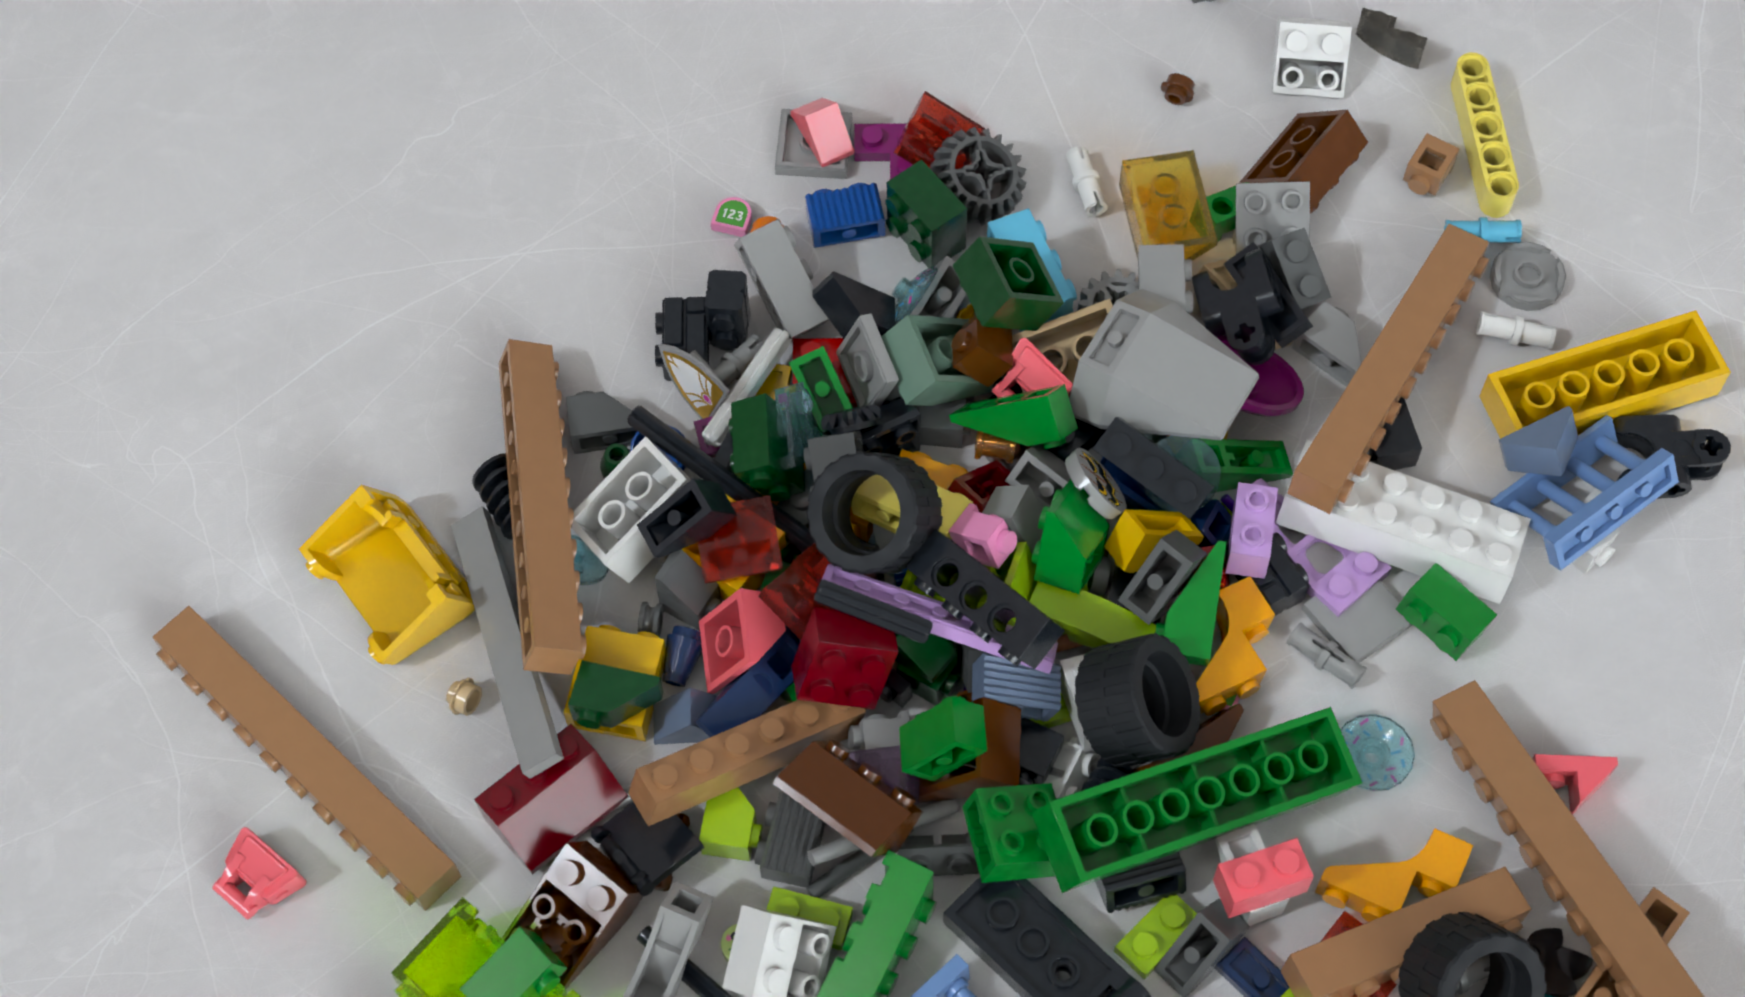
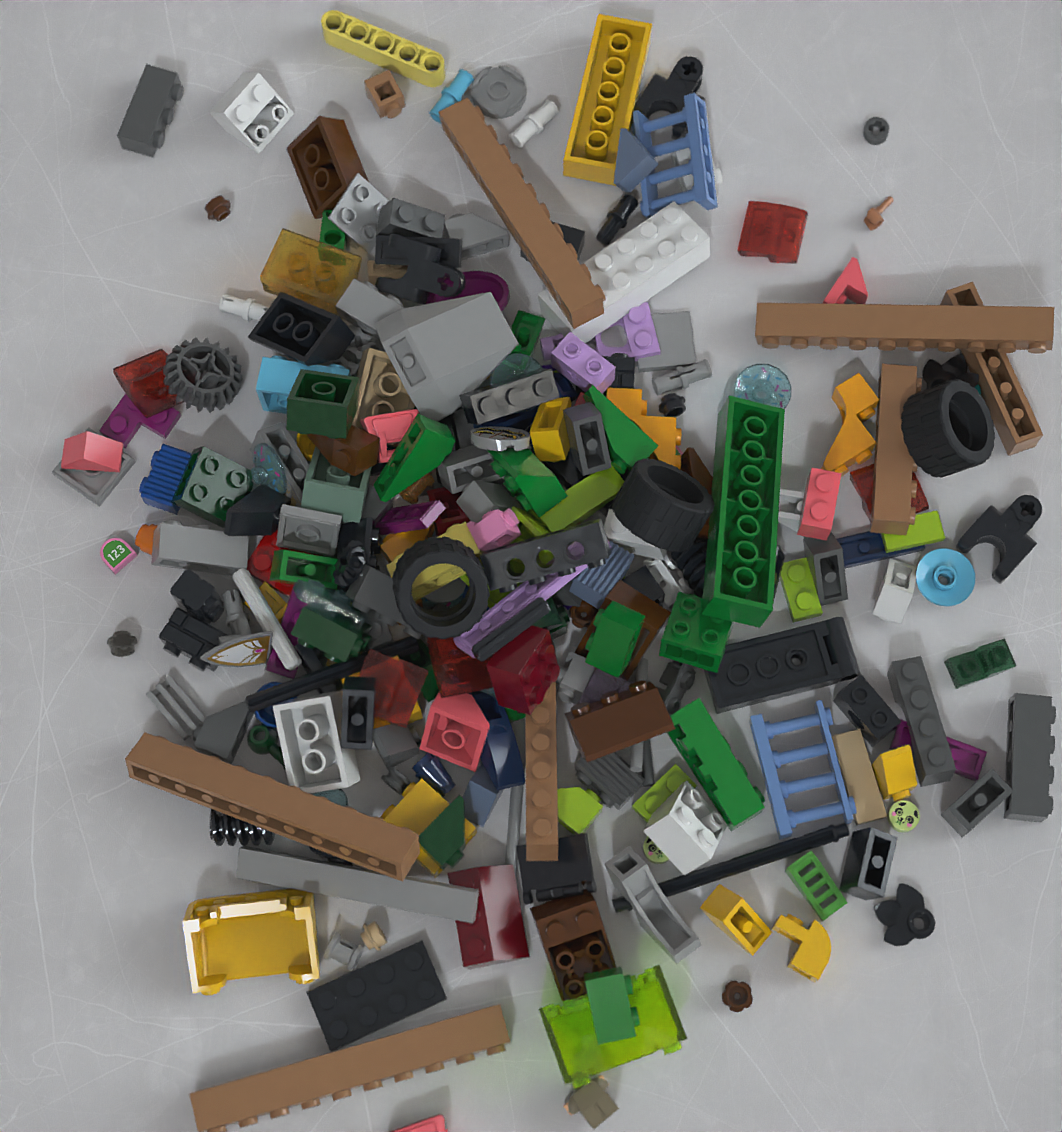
camera: 60 degrees left, 10 degrees up
dark green brick [885,159,967,269] -> none
clear smoke slope [1356,8,1428,70] -> none
green brick [1395,563,1497,661] -> none
none -> clear smoke plate [107,631,137,657]
none -> light grey tile [146,675,205,741]
none -> brick [171,446,255,528]
none -> black slope [248,292,356,366]
none -> black plate [307,940,448,1052]
none -> light grey bush [324,932,365,971]
none -> magenta tile [375,500,446,535]
none -> black axle [596,194,638,245]
none -> black plate [658,393,686,417]
none -> clear red slope [737,201,808,264]
none -> nougat hand [864,196,894,231]

